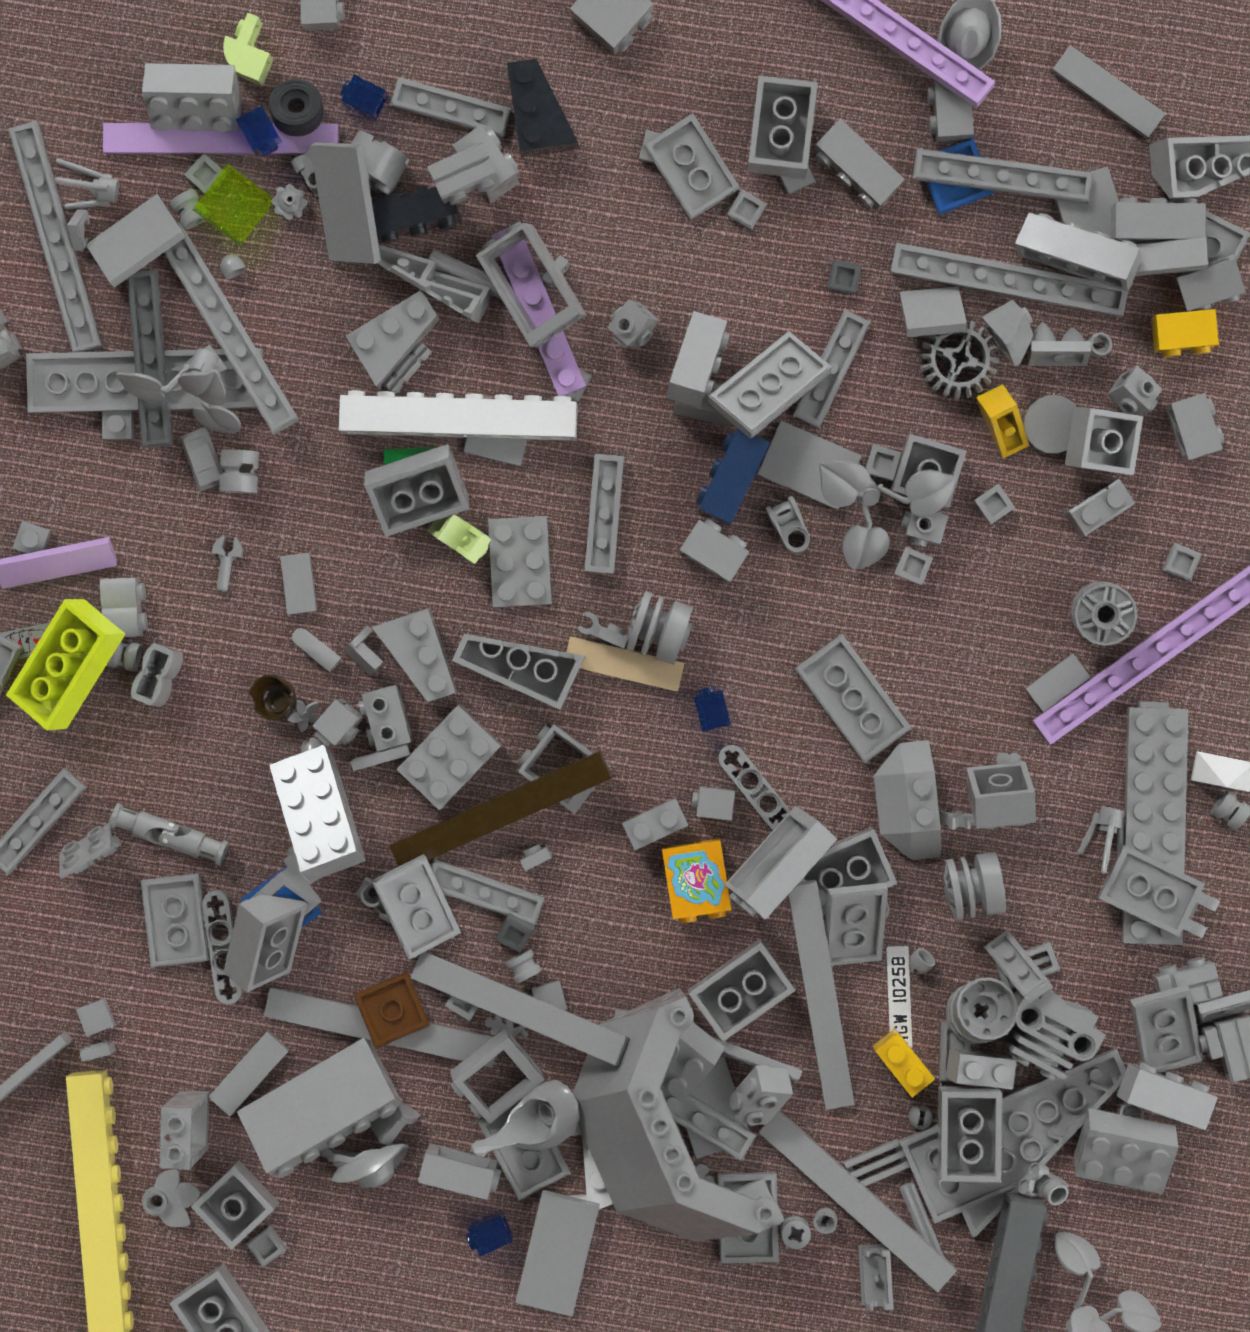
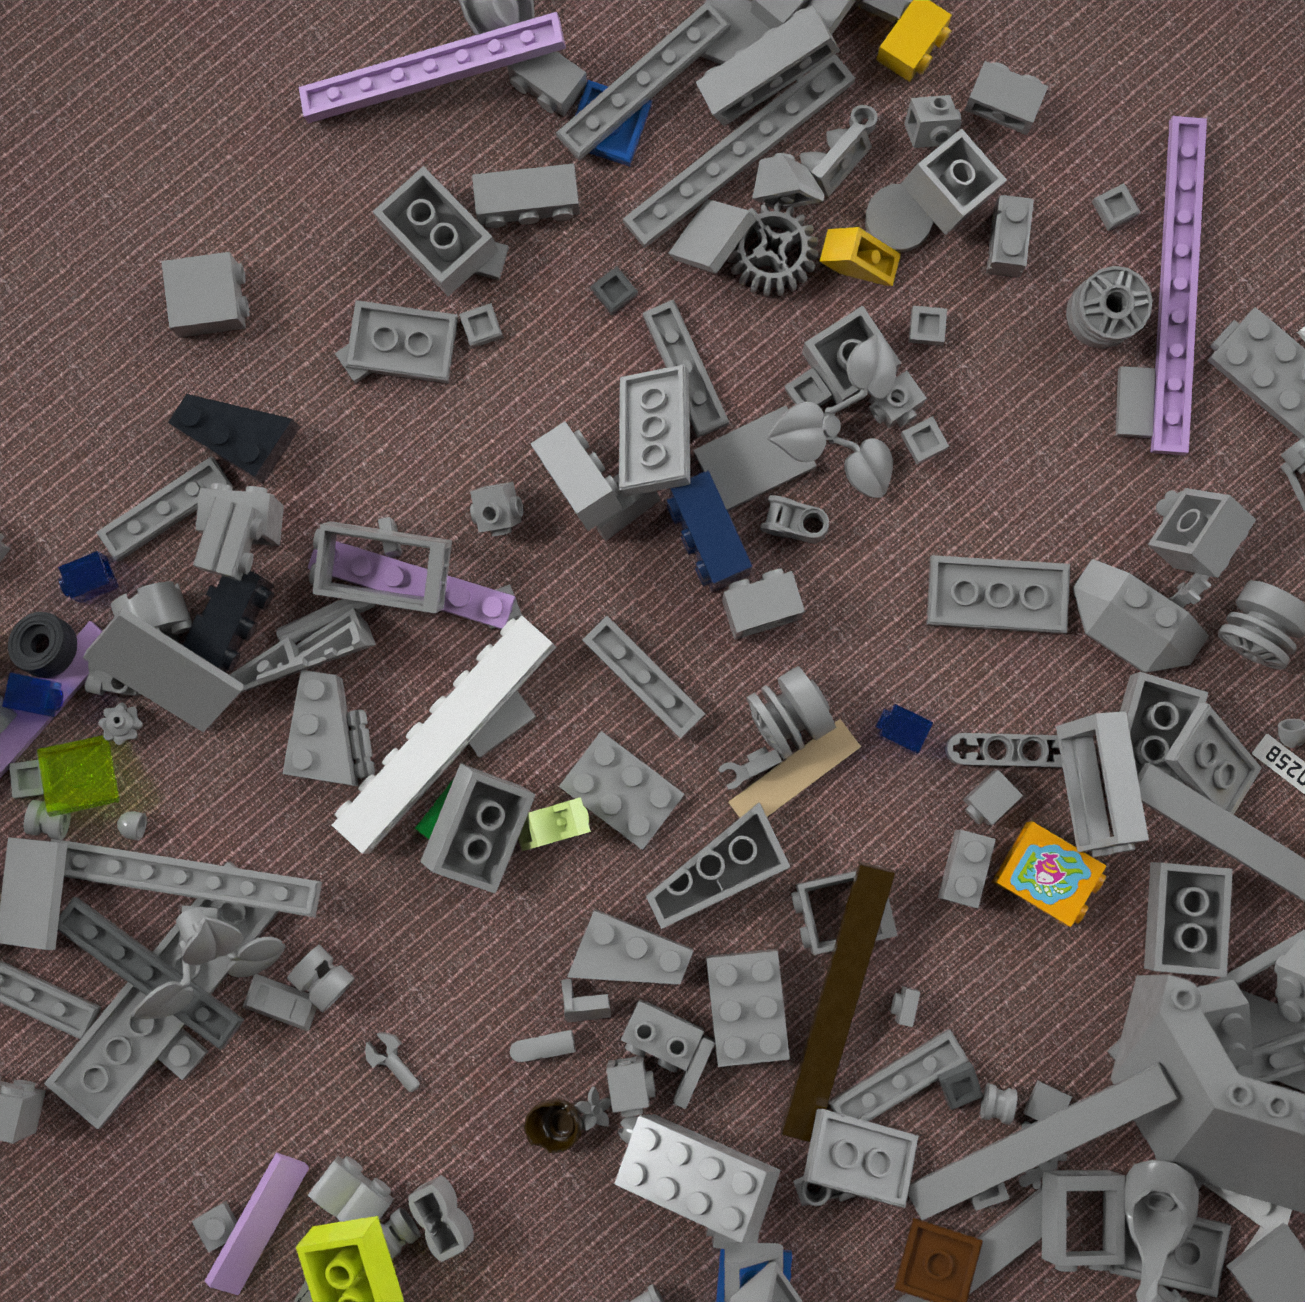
camera: 40 degrees left, 5 degrees down
light grey tile [280,553,318,615] -> none

